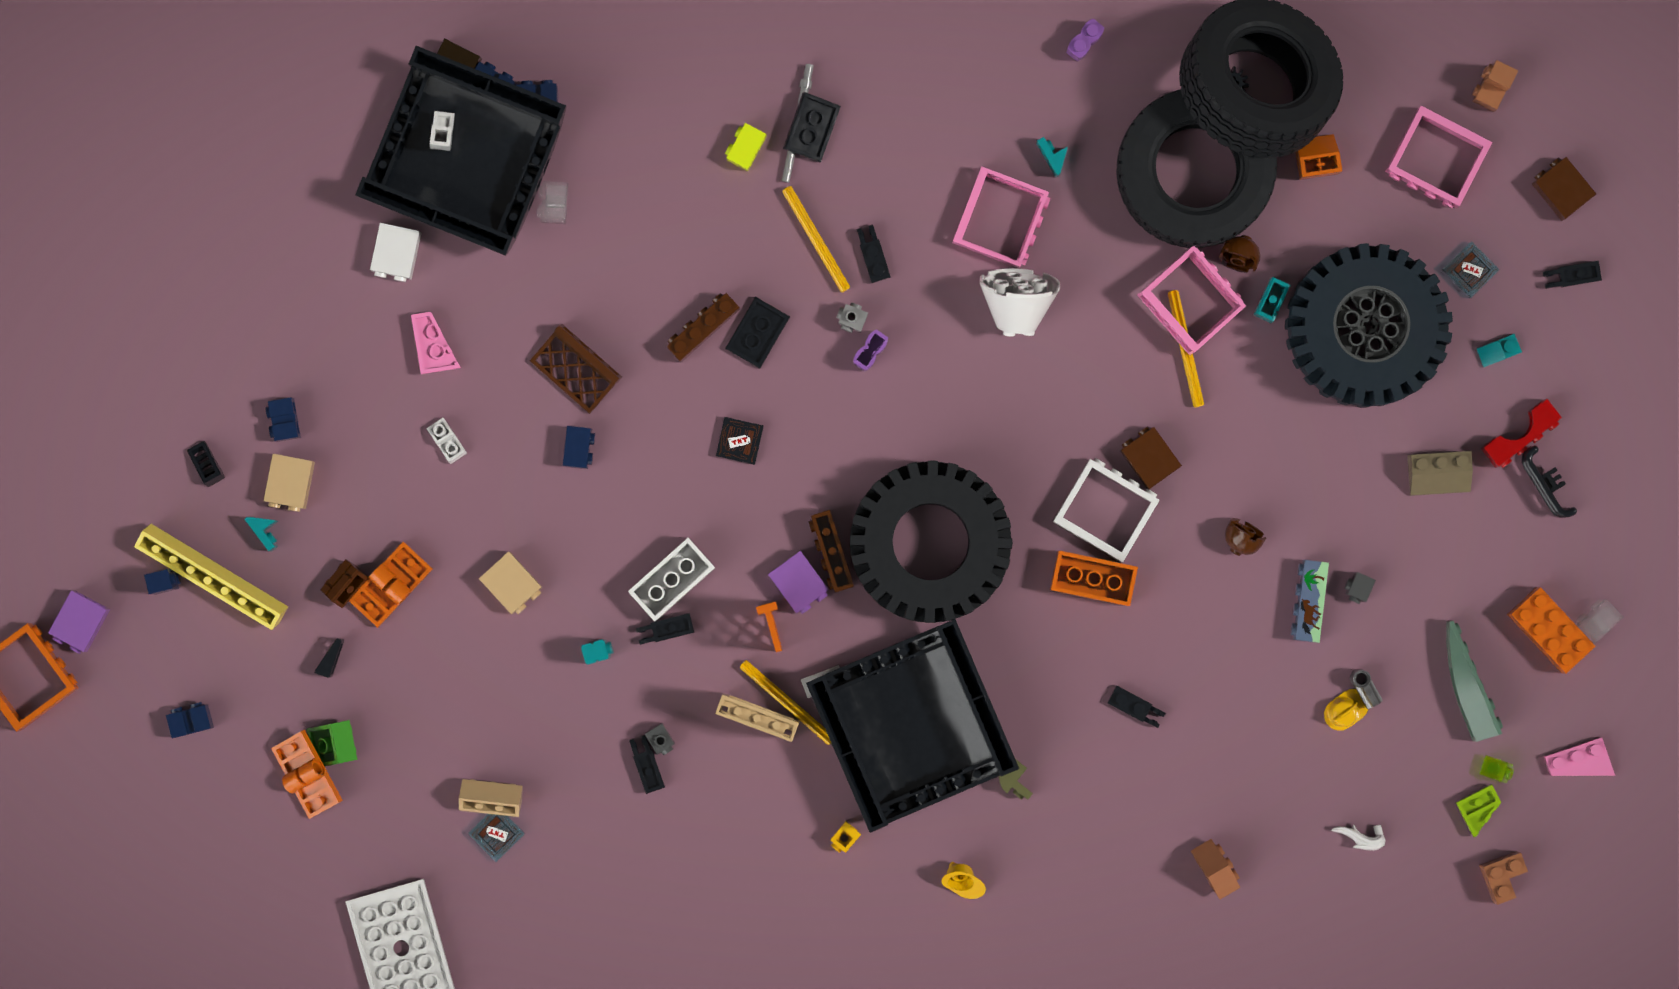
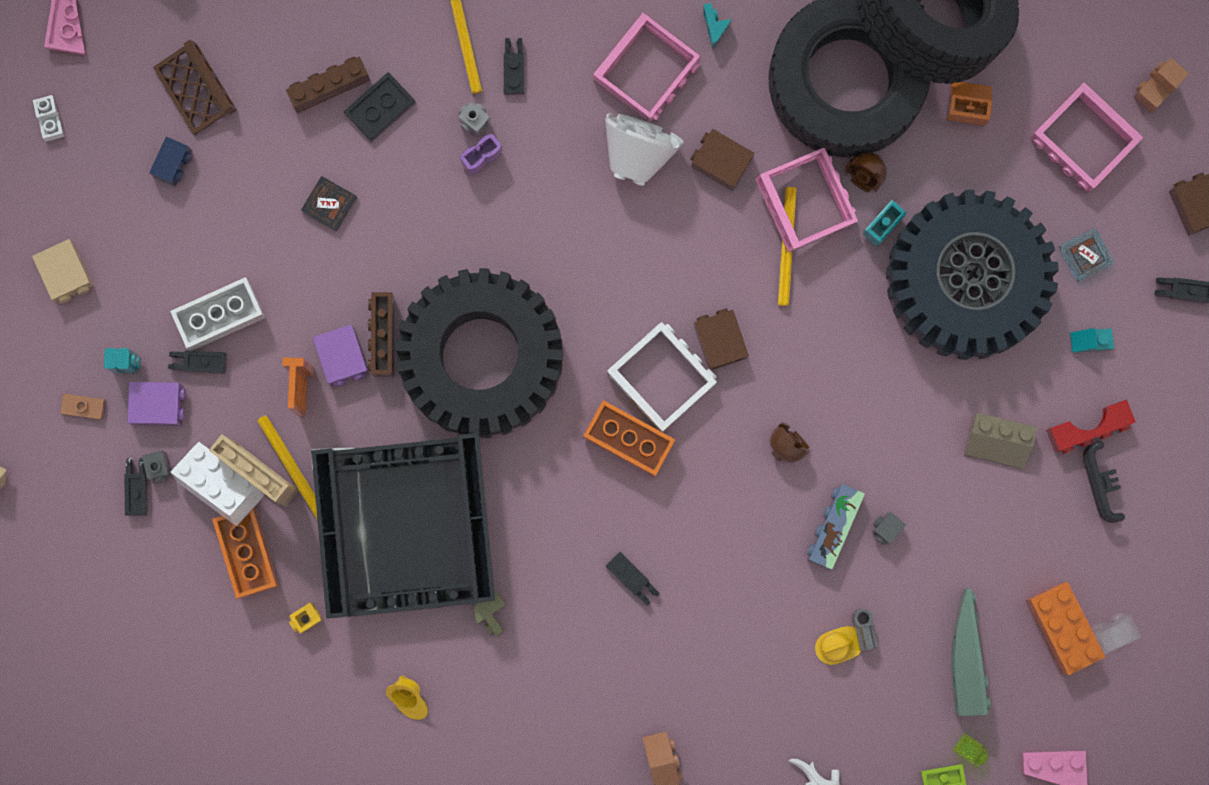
camera: 20 degrees right, 5 degrees down
none -> nougat plate [60,393,106,420]
none -> medium lavender brick [127,382,186,426]
none -> white brick [171,442,264,526]
none -> orange brick [212,507,280,599]
none -> reddish brown brick [690,128,754,191]

